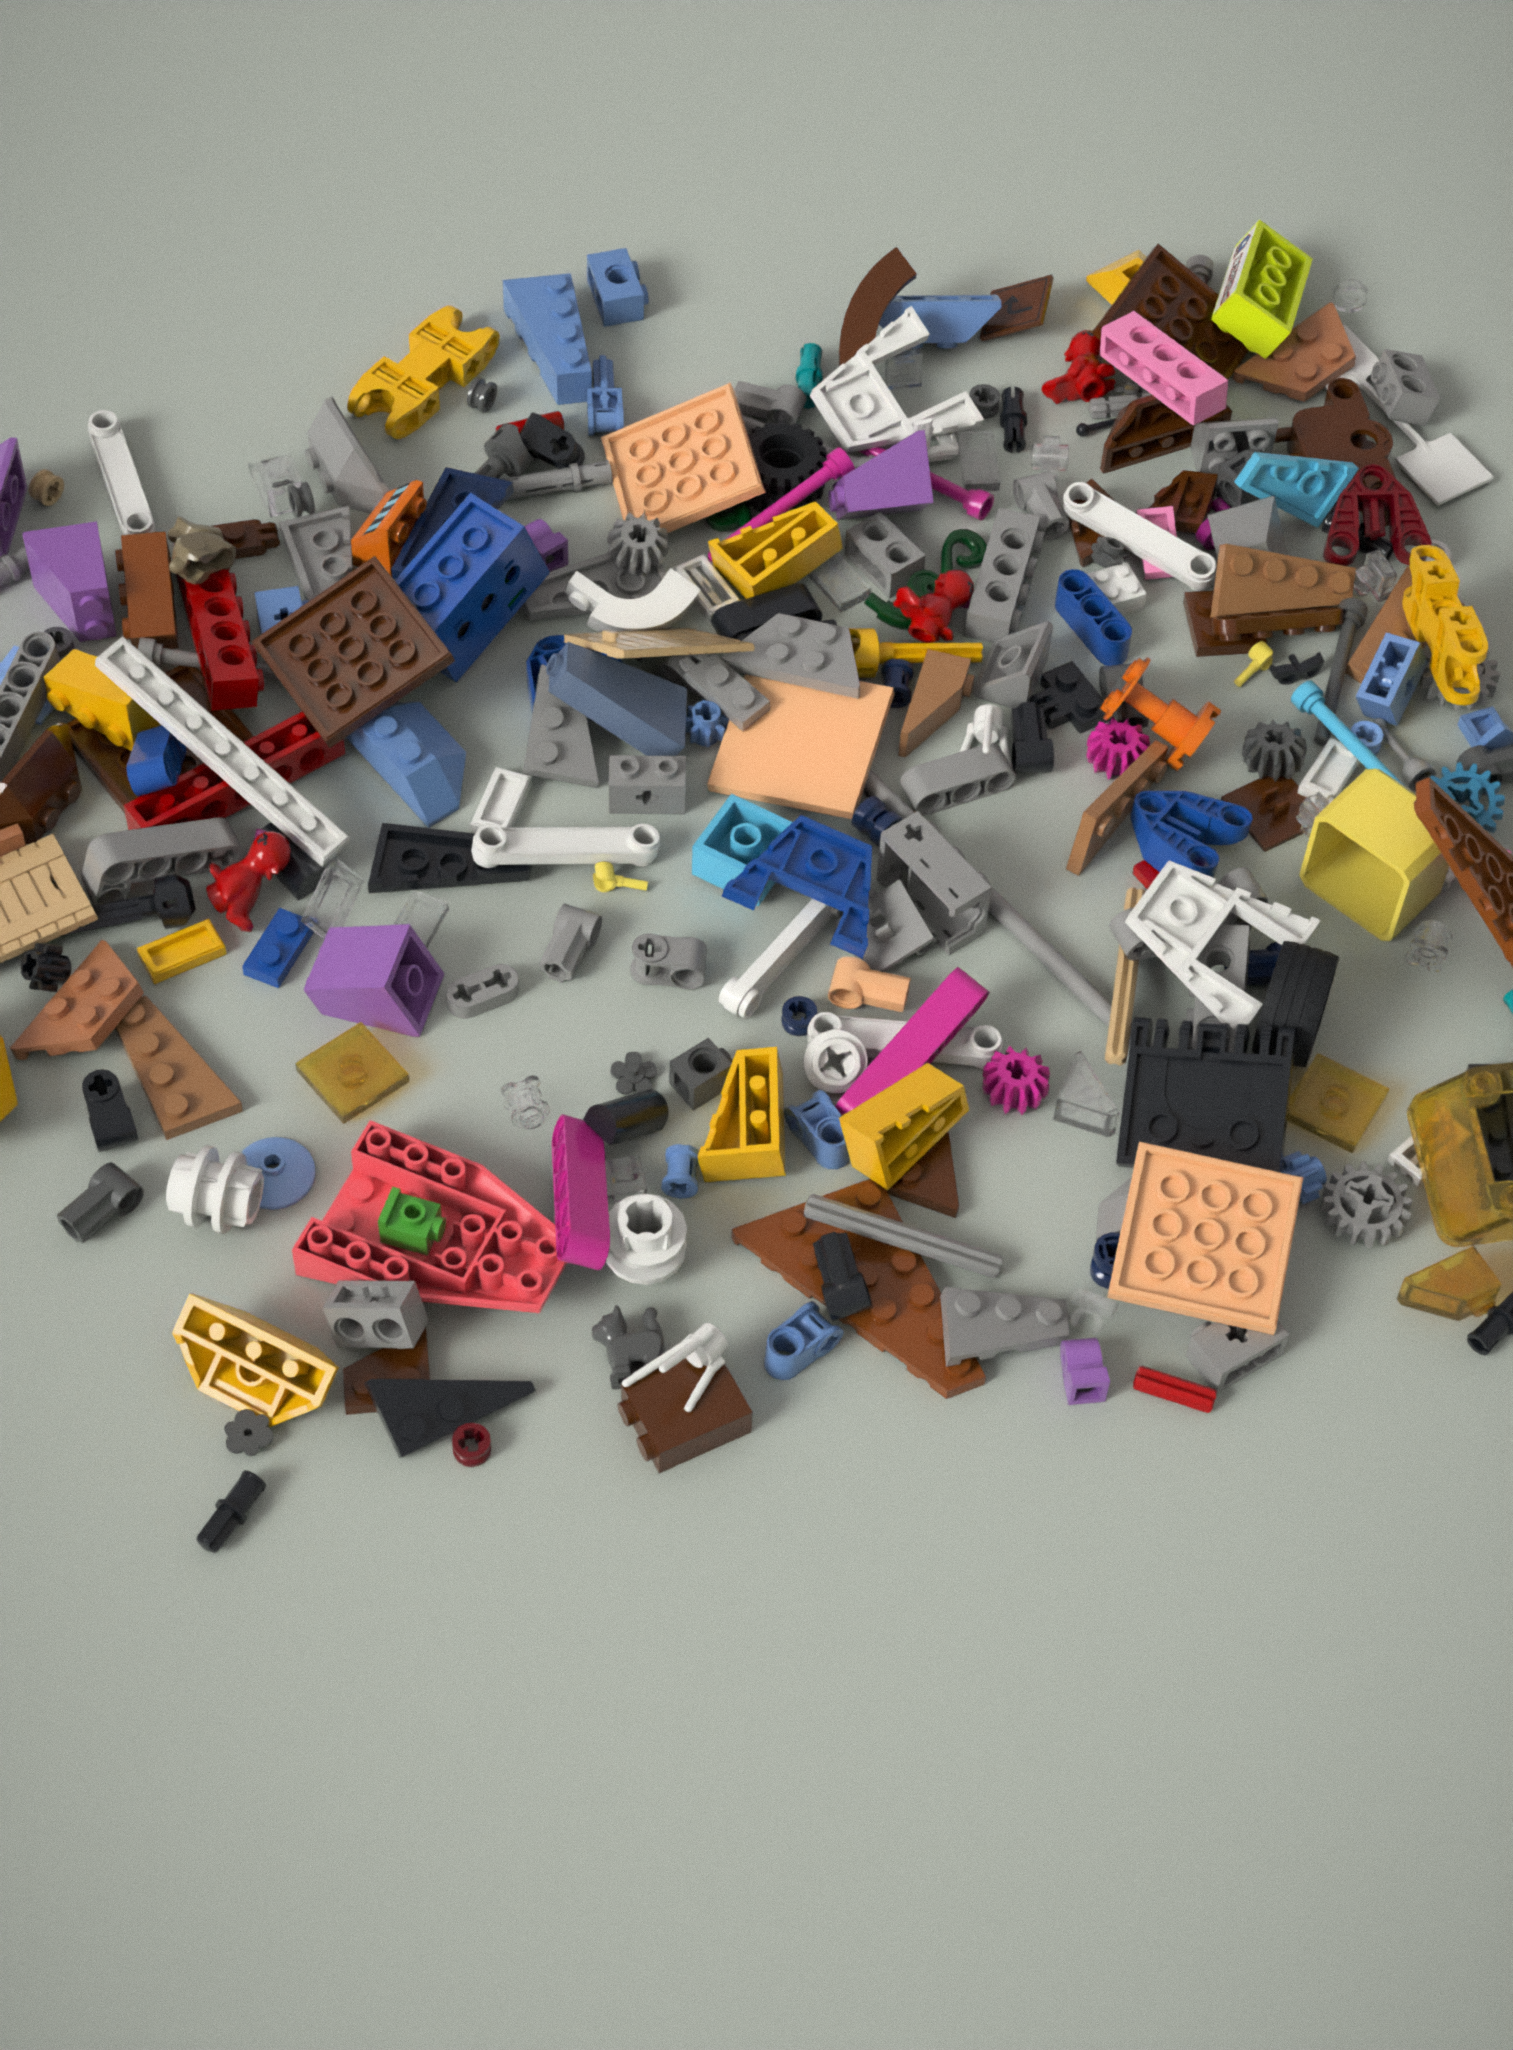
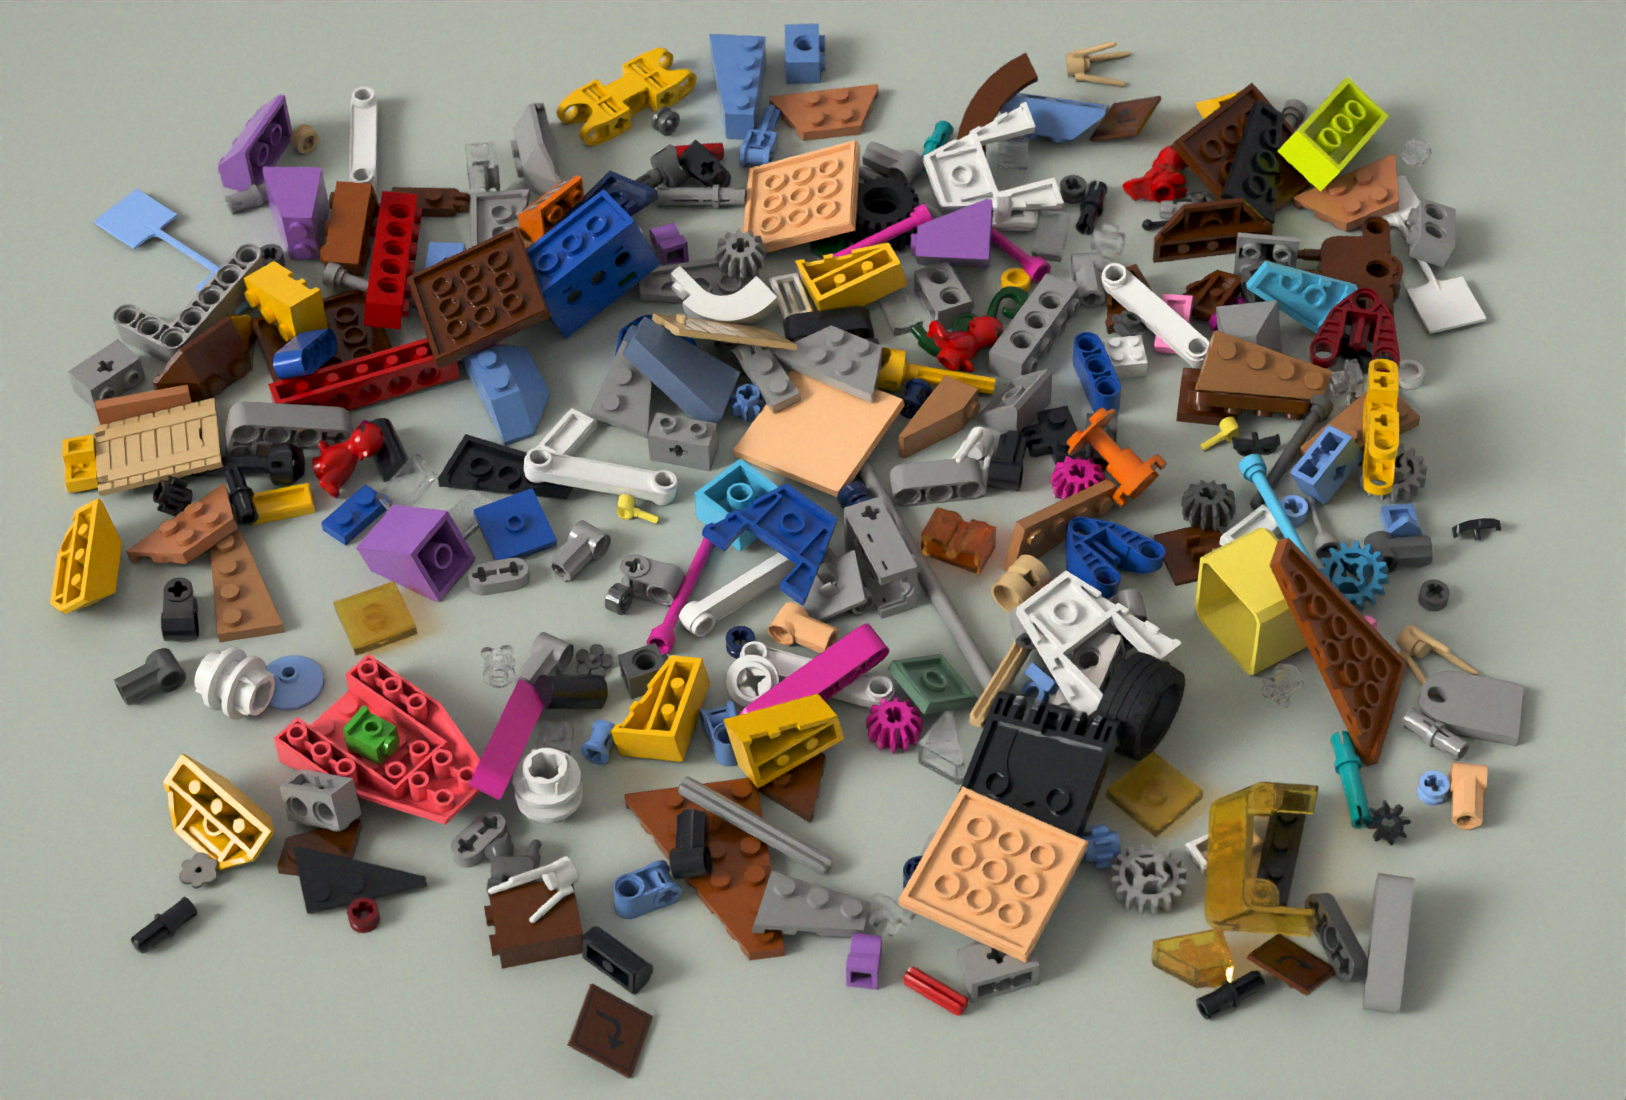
camera: 20 degrees right, 5 degrees down
white tile [95,636,350,867] -> none
dark tan animal [168,516,236,584] -> none
bright pink brick [1100,311,1228,426] -> none
none -> black axle [225,466,259,525]
none -> light grey beam [451,811,507,868]
none -> blue plate [473,488,557,560]
none -> light grey piece [514,632,574,685]
none -> reddish brown piece [567,983,653,1078]
none -> black brick [582,926,653,995]
none -> dark grey axle [605,583,634,615]
none -> dark pink piece [647,537,714,654]
none -> nougat wing [769,84,879,141]
none -> sand green tile [888,654,978,715]
none -> clear orange brick [921,507,996,575]
none -> tan wheel [991,554,1052,614]
none -> yellow tile [1001,268,1031,293]
none -> medium blue tile [1021,662,1059,704]
none -> tan plant [1066,41,1130,87]
none -> black wing [1220,99,1283,224]

